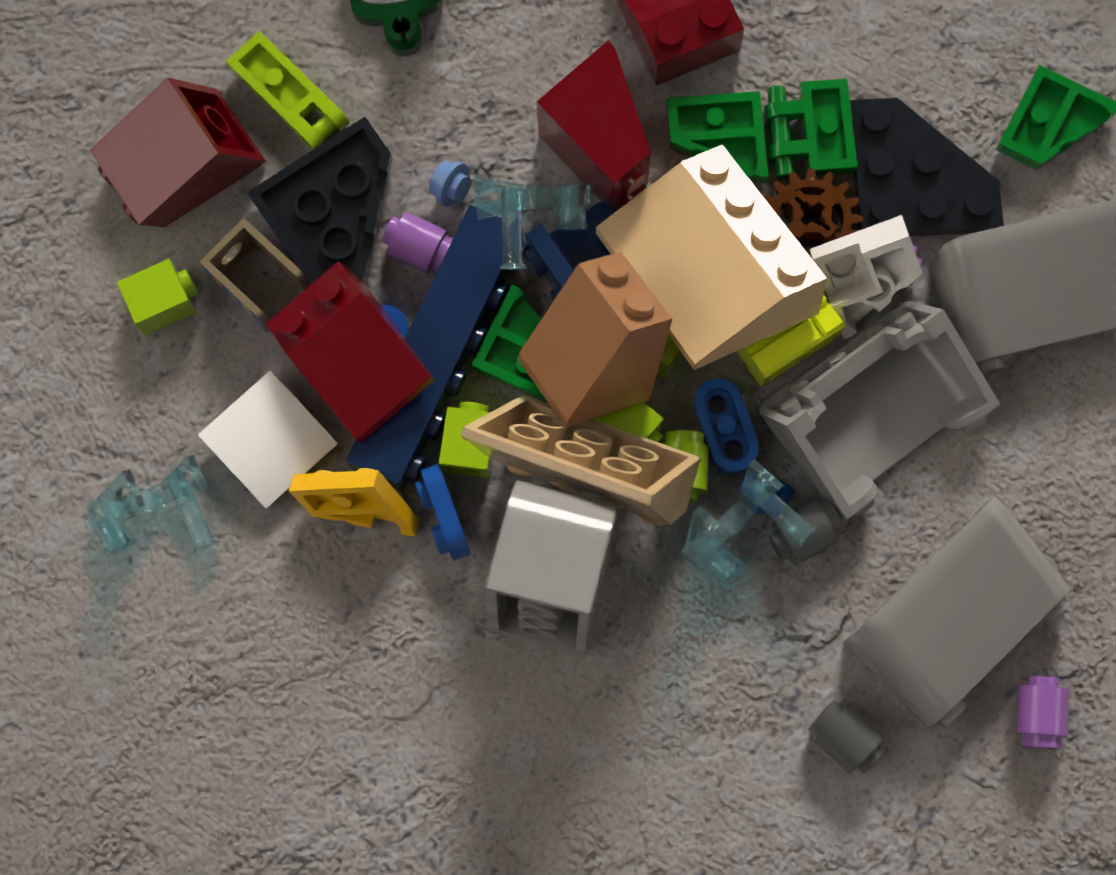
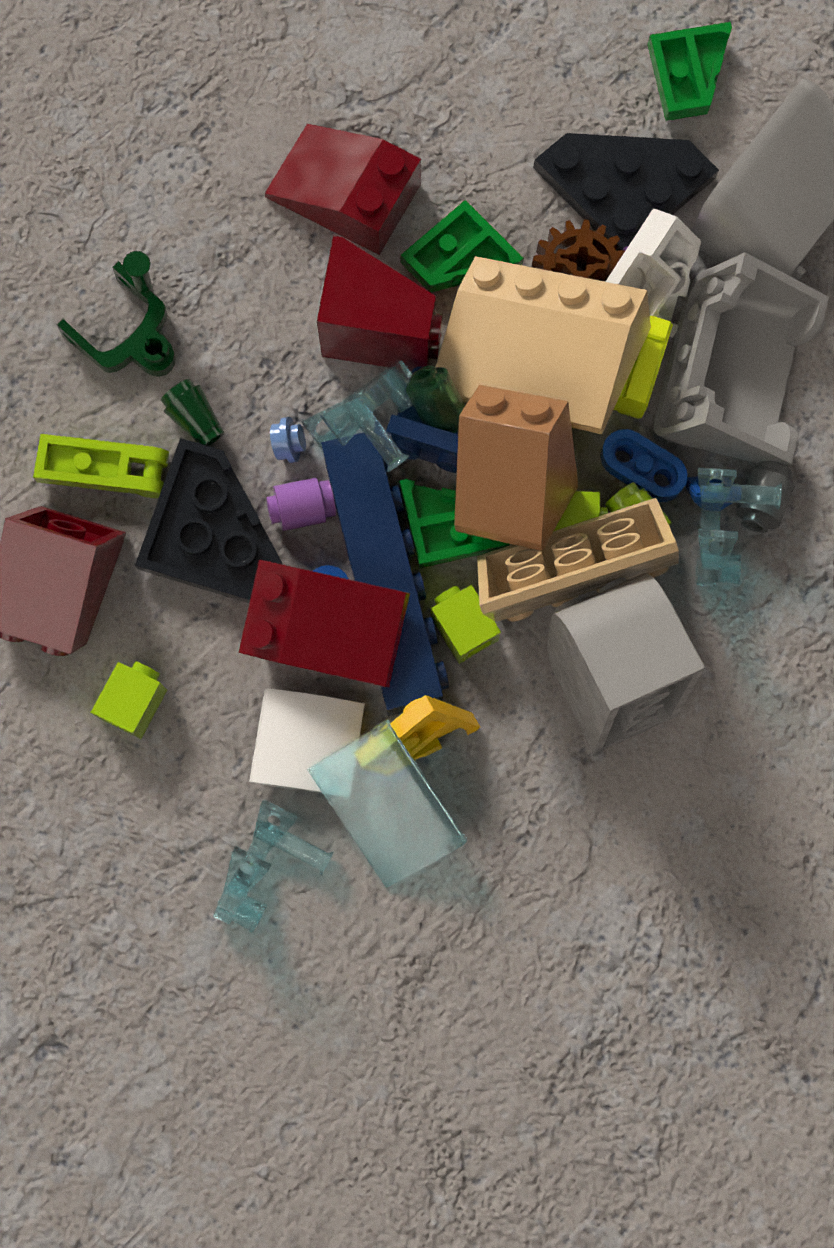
camera: 45 degrees left, 0 degrees up
dark tan piece [199,218,310,333] -> none
blue plate [415,464,471,561] -> none
green plate [764,78,858,180] -> none
none -> dark green cone [161,379,225,446]
none -> clear light blue piece [307,719,467,888]
none -> clear green brick [406,365,466,433]

